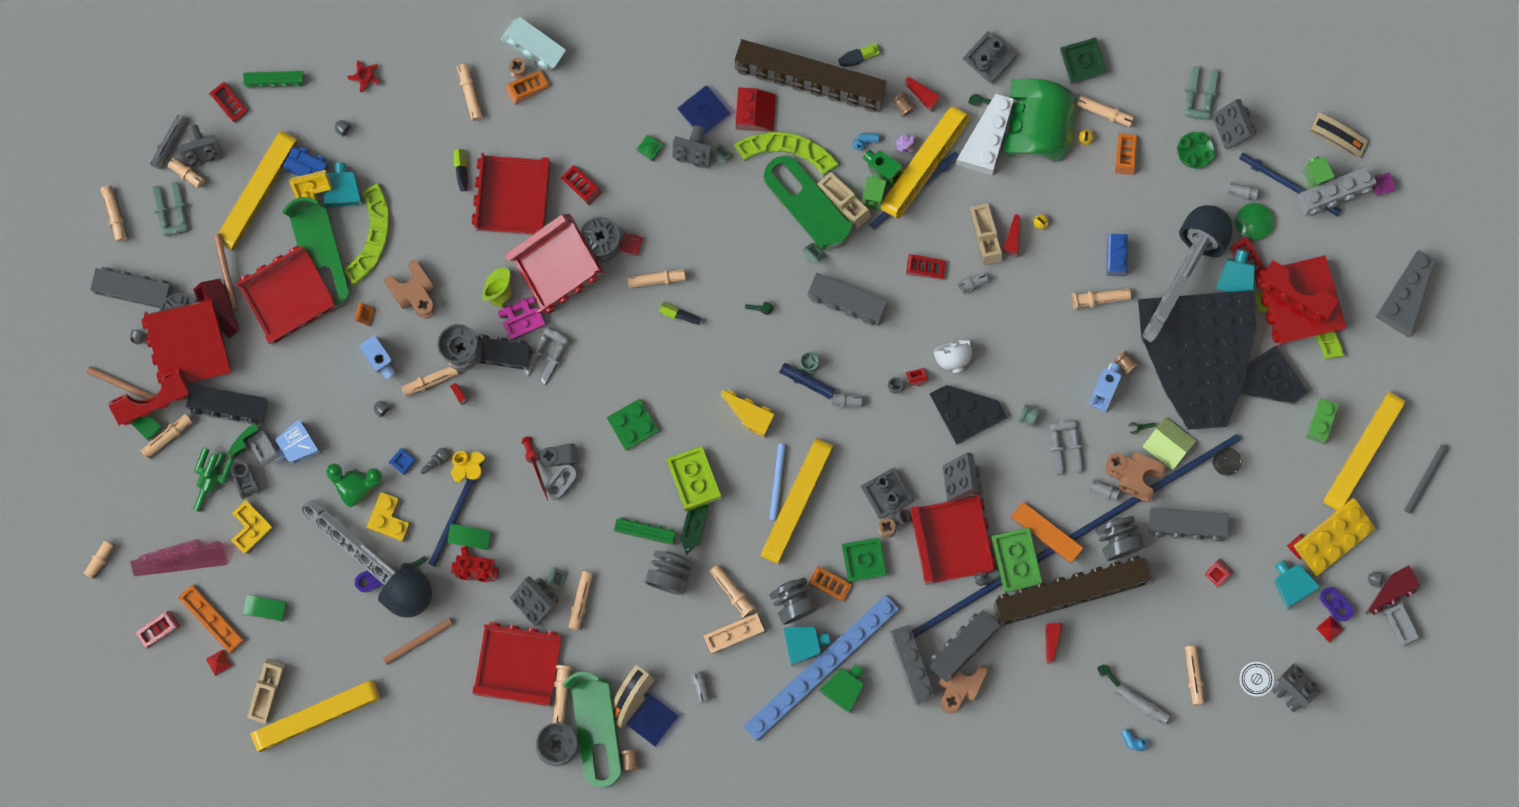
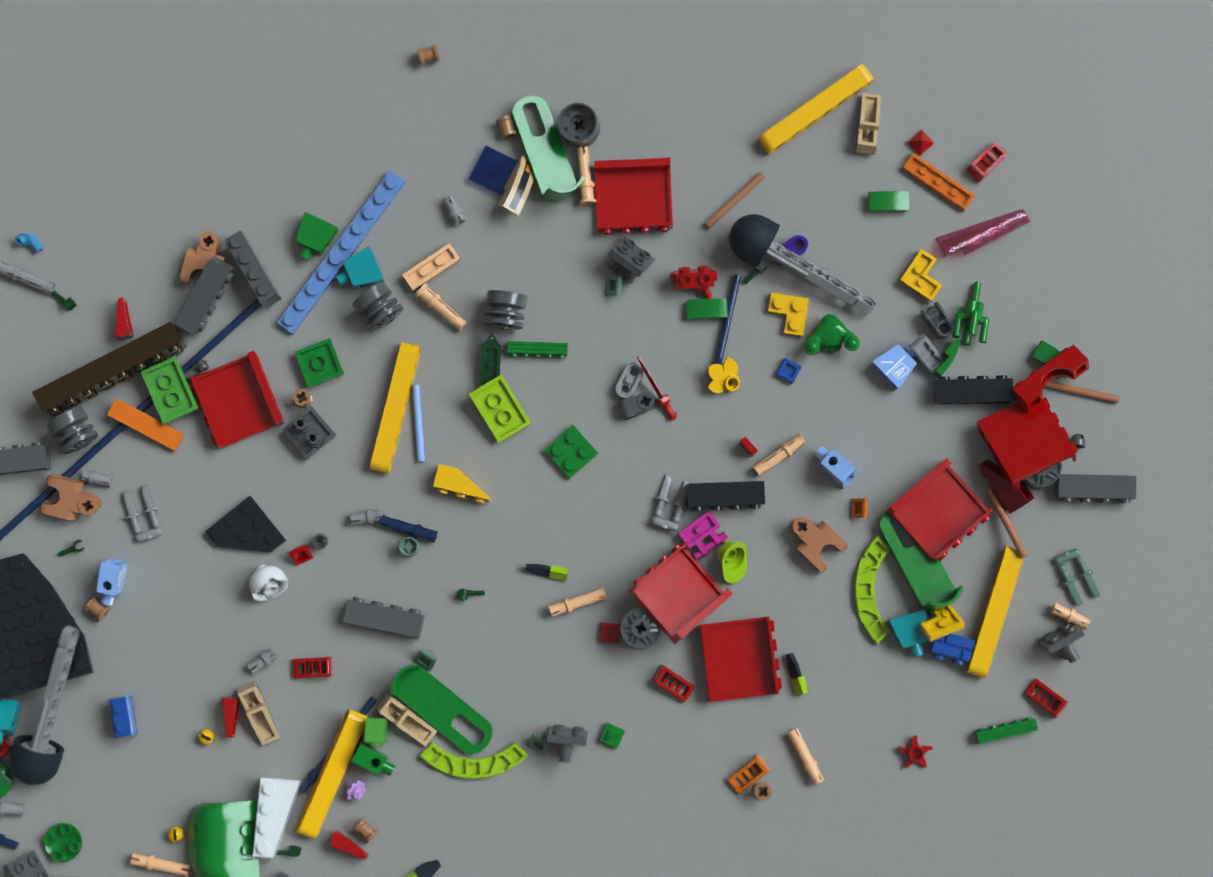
camera: 170 degrees right, 5 degrees up
light nougat pin [83,540,114,579] -> none
light nougat pin [100,185,127,243] -> none
light nougat pin [141,414,193,459] -> none
flat silver pin [150,114,187,169] -> none
dark grey hinge [335,120,351,137] -> none
dark grey hinge [374,401,390,418] -> none
dark grey bar [420,448,450,474] -> none
dark grey wheel [437,324,483,371] -> none
light aqua wedge [501,17,566,70] -> none
light nougat pin [568,571,594,631] -> none
clear blue plate [677,85,730,136] -> none
dark brown brick [735,39,887,112] -> none
red slope [735,87,776,132] -> none
orange slope [809,566,852,602] -> none
dark azure arm [853,133,879,151] -> none
dark grey hinge [894,509,911,526] -> none
dark grey plate [943,452,983,503] -> none
sand green wheel [1018,404,1039,427] -> none
light nougat pin [1072,288,1131,310] -> none
orange slope [1115,133,1137,175] -> none
yellowish green slope [1142,417,1196,471] -> none

